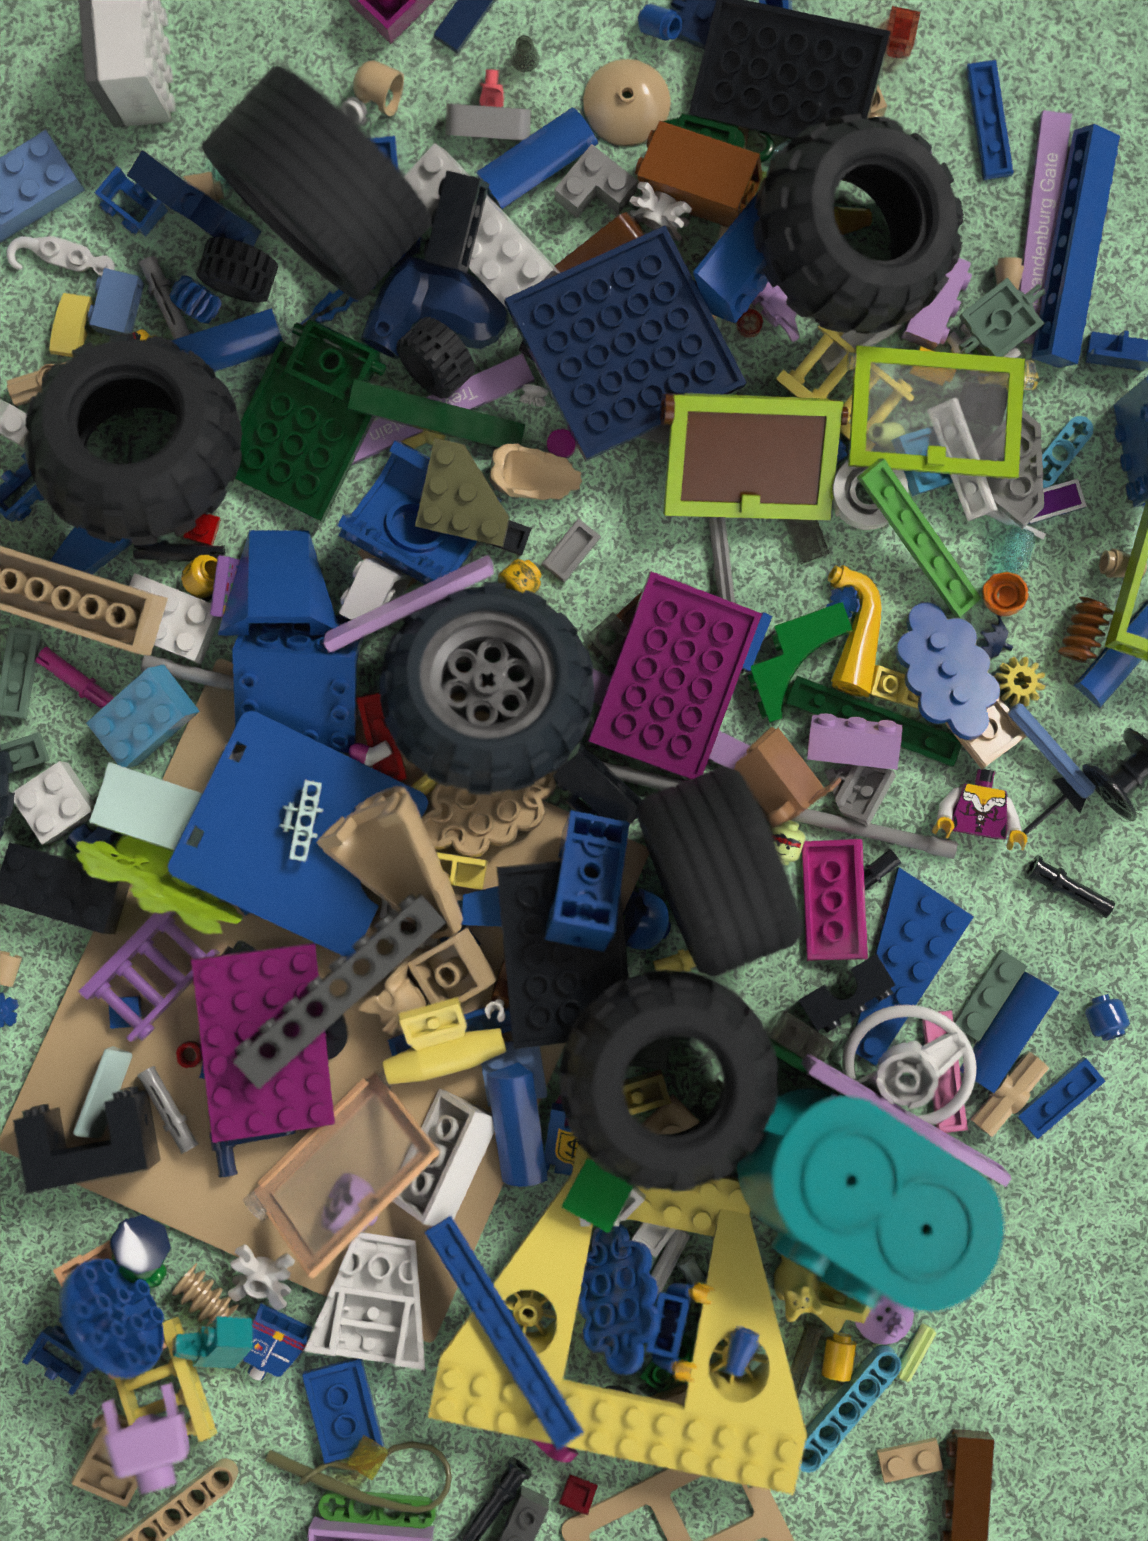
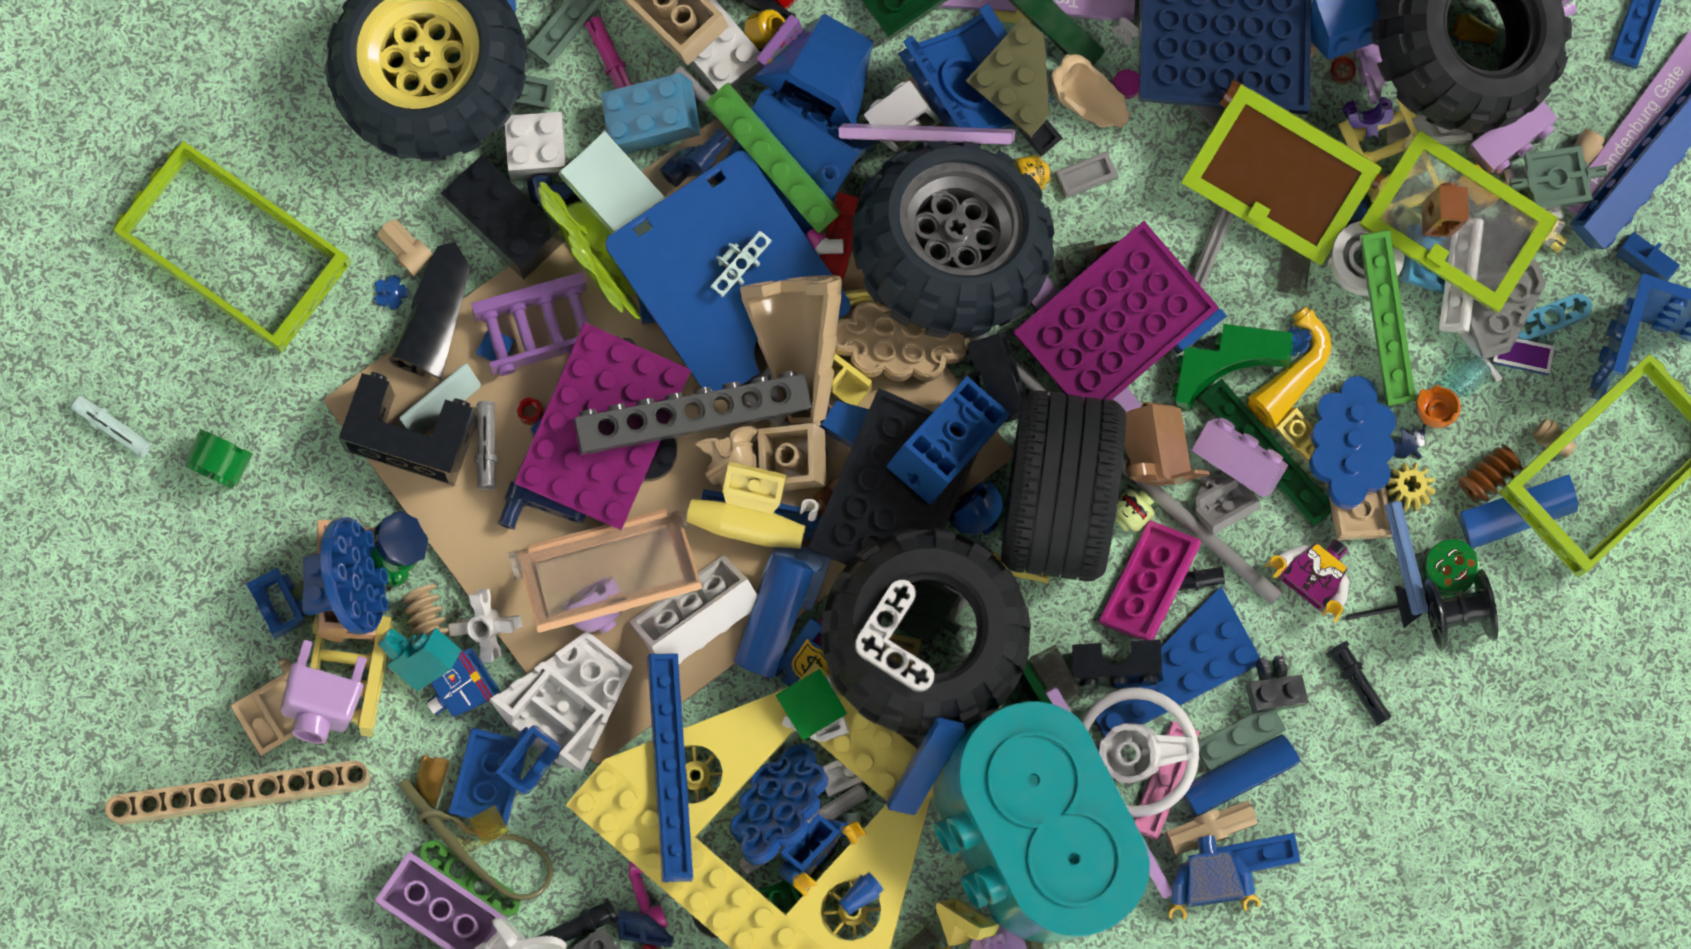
camera: 25 degrees right, 10 degrees down
light yellow animal [774,1254,823,1322] -> none
blue head [1085,994,1130,1041] -> none
none -> black panel [389,242,471,379]
none -> pearl gold brick [416,755,450,809]
none -> blue window [496,725,564,795]
none -> dark blue tile [617,910,674,948]
none -> dark blue beam [659,128,731,187]
none -> bright green plate [705,83,841,234]
none -> white beam [855,580,934,692]
none -> blue tile [887,717,965,815]
none -> blue torso [1168,836,1261,919]
none -> black hinge [1245,655,1309,713]
none -> piece [1342,97,1393,140]
none -> dark orange brick [1422,182,1469,238]
none -> green head [1423,539,1480,596]

